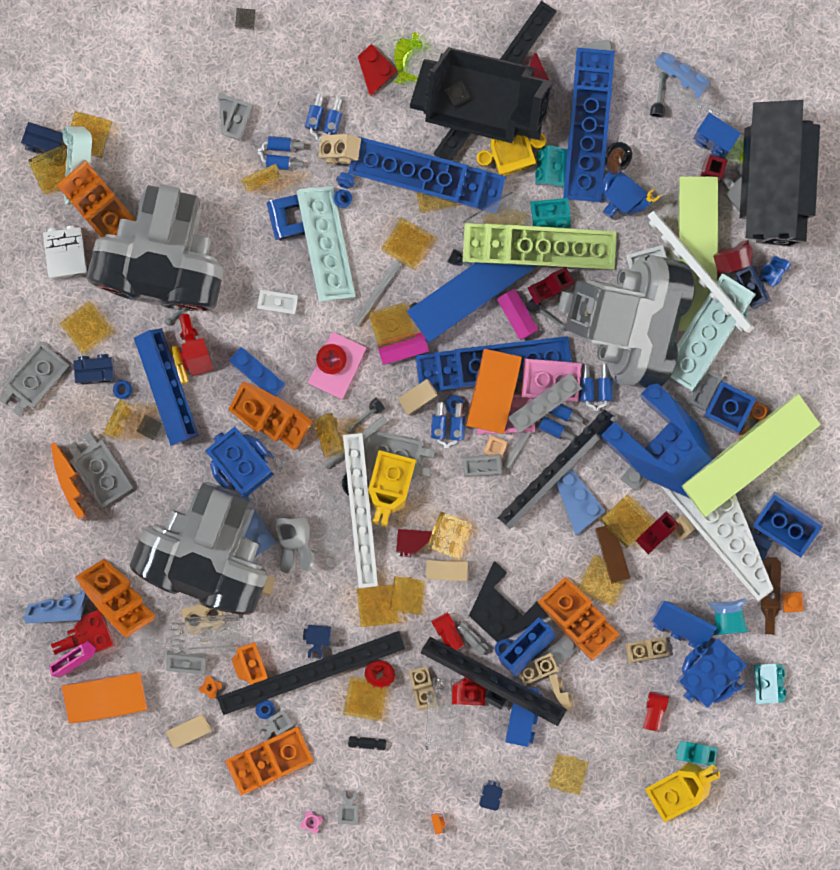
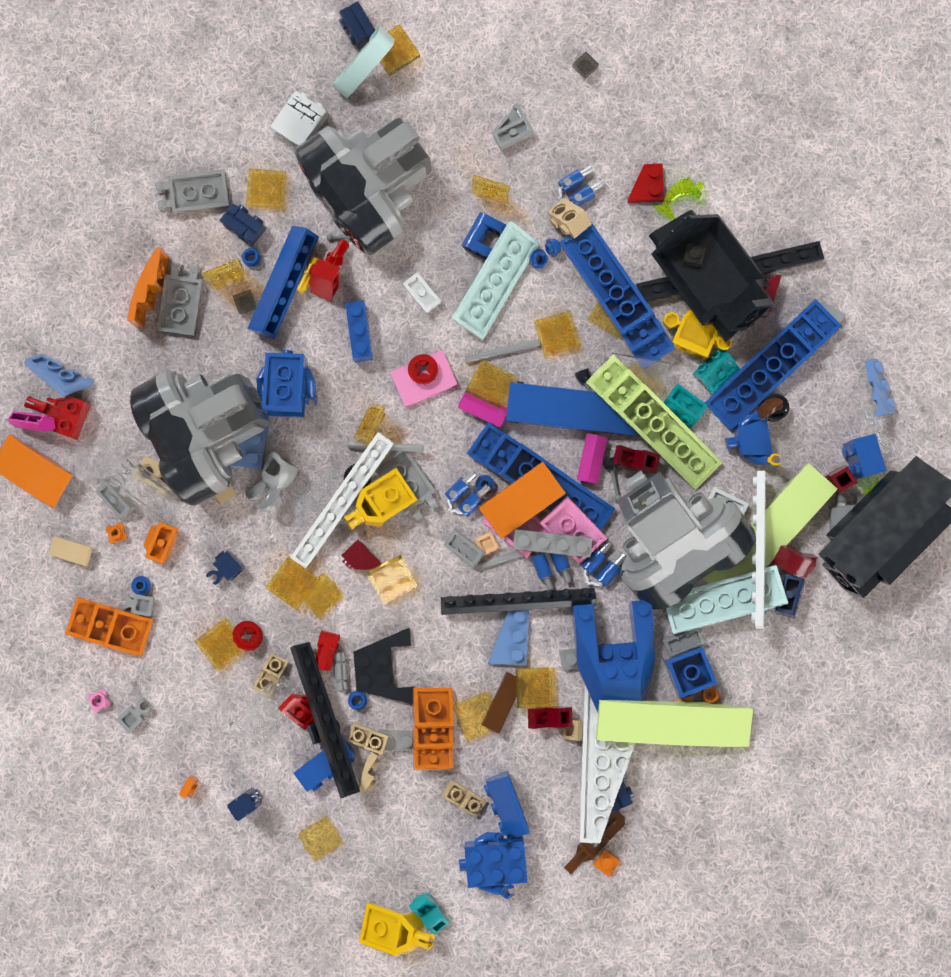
camera: 45 degrees right, 0 degrees up
clear yellow plate [28,145,67,194] -> none
orange slope [57,160,136,237] -> none
orange slope [75,559,155,638] -> none
black plate [217,631,405,715] -> none
orange slope [228,381,313,451] -> none
blue piece [258,136,304,170] -> none
hinge [345,397,386,434] -> none
black axle [348,736,386,751] -> none
tan slope [398,379,438,415] -> none
tan slope [426,559,468,581] -> none
blue brick [498,617,556,677] -> none
red piece [643,691,669,732] -> none
hinge [650,72,666,118] -> none
teal hat [708,598,749,636] -> none
blue slope [752,491,823,558] -> none
bracket [754,664,786,704] -> none
blue plate [760,256,791,287] -> none

